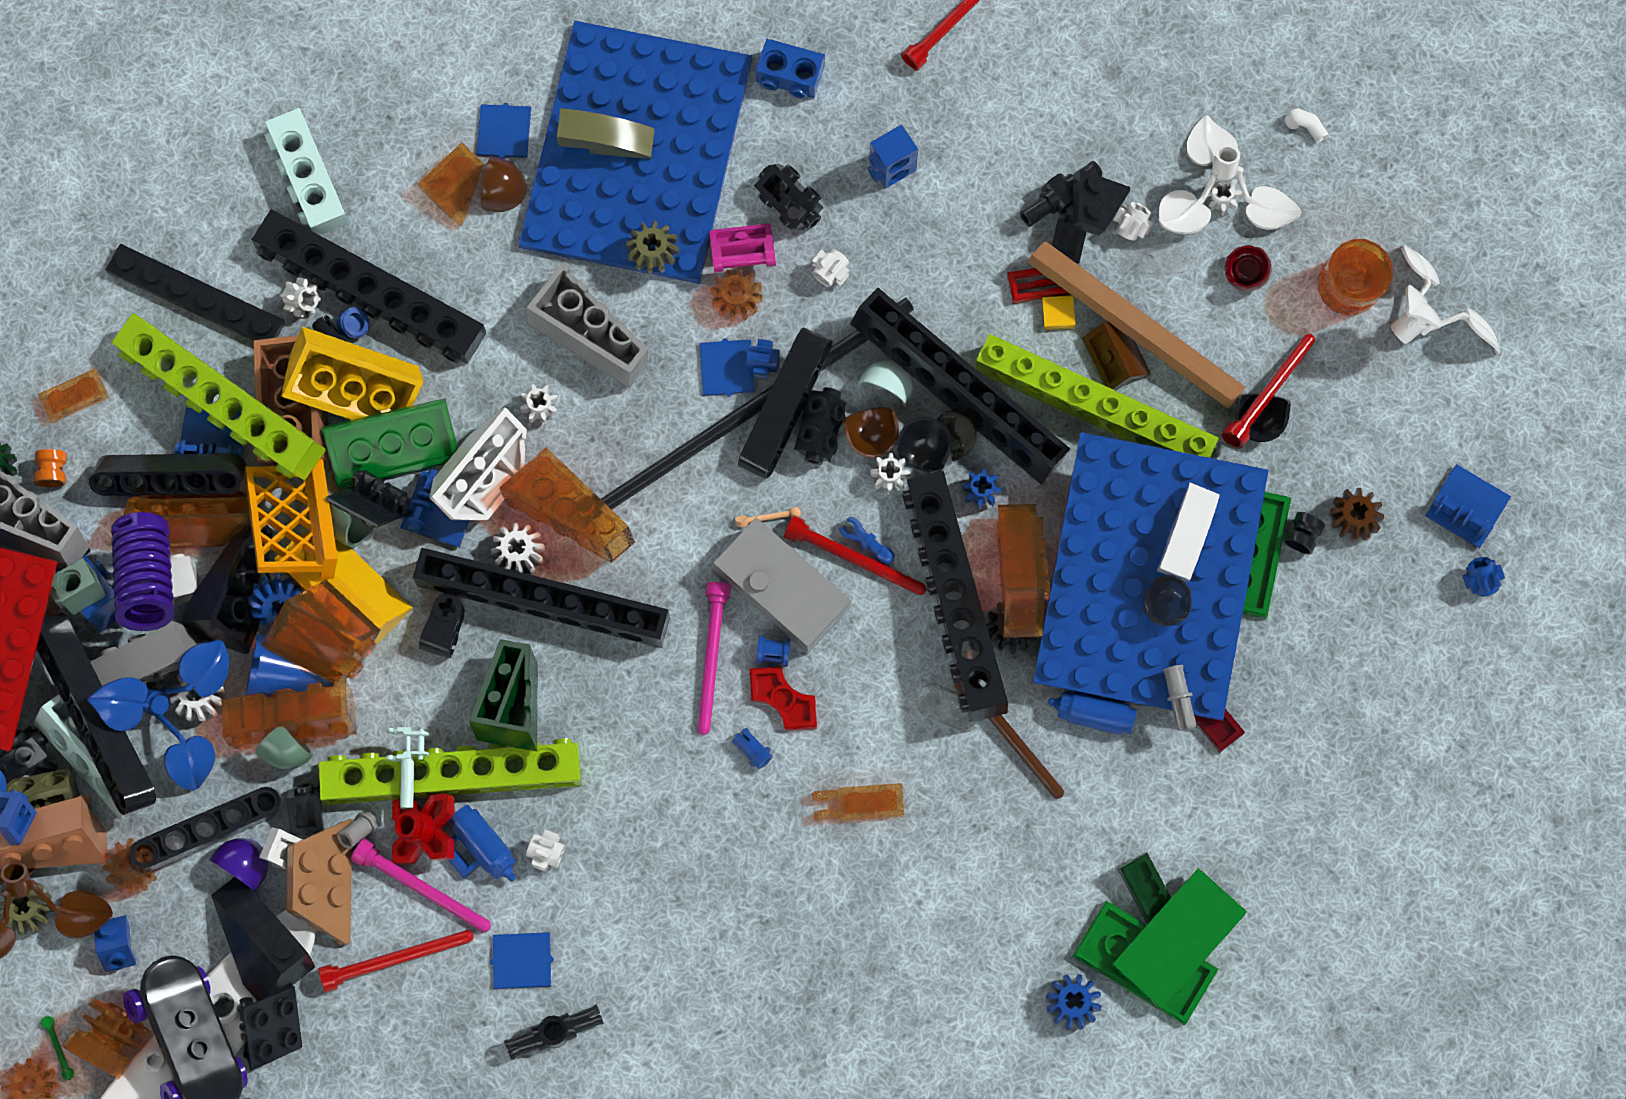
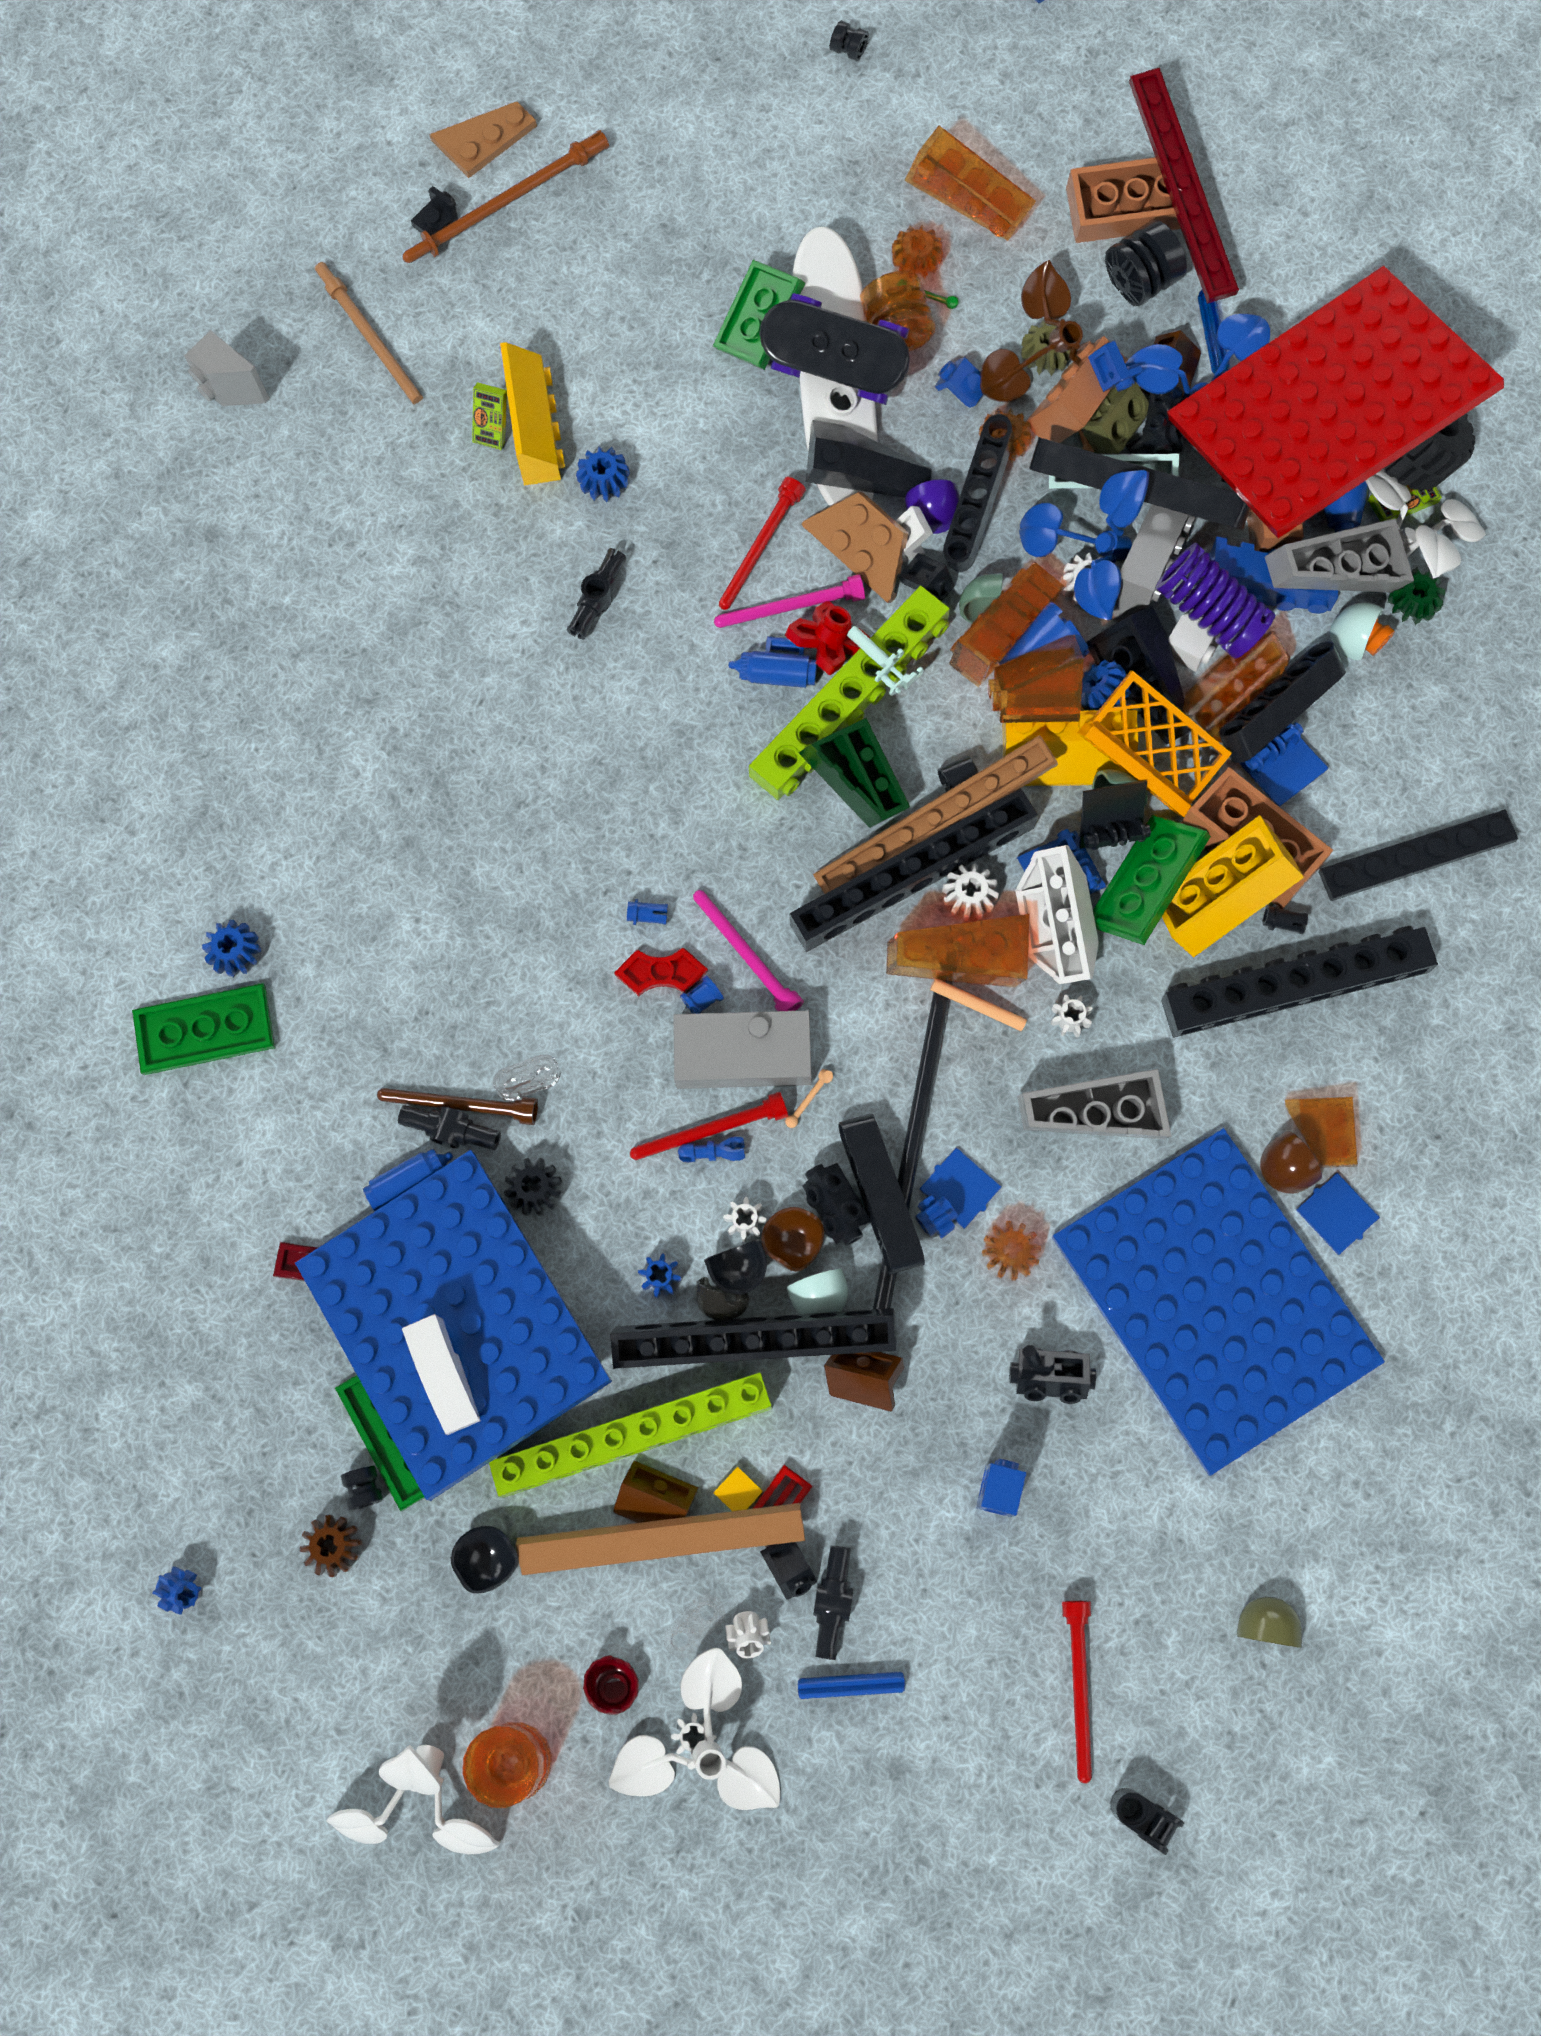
camera: 140 degrees right, 0 degrees up
clear orange plate [38,368,110,424] -> none
sand green brick [51,558,107,615] -> none
lime brick [111,313,326,481] -> none
black hinge [237,986,303,1070] -> none
light aqua brick [264,108,349,235] -> none
white gear [280,277,321,318] -> none
blue tile [336,307,370,340] -> none
light grey pin [337,812,378,849] -> none
blue piece [490,932,554,989] -> none
white gear [526,829,566,872] -> none
olive slope [557,108,655,159] -> none
olive gear [626,220,679,275] -> none
dark pink plate [709,223,776,273] -> none
blue brick [756,38,825,99] -> none
white gear [812,249,850,287] -> none
clear orange hinge [812,783,905,821] -> none
black brick [902,471,1008,722] -> none
clear orange wedge [997,504,1050,637] -> none
black wing [1072,169,1130,236] -> none
green tile [1111,868,1247,1010] -> none
dark green plate [1117,852,1171,924] -> none
clear smoke hair [1143,575,1192,628] -> none
light grey axle [1162,665,1196,731] -> none
red piece [1221,334,1315,449] -> none
white arm [1284,108,1329,144] -> none
blue hinge [1425,464,1511,549] -> none
none -> black pin [398,1105,501,1150]
none -> blue axle [798,1672,905,1699]
none -> medium nougat tile [813,735,1058,894]
none -> reddish brown panel [824,1352,904,1412]
none -> light nougat bar [930,978,1027,1031]
none -> light aqua helmet [1330,603,1383,660]

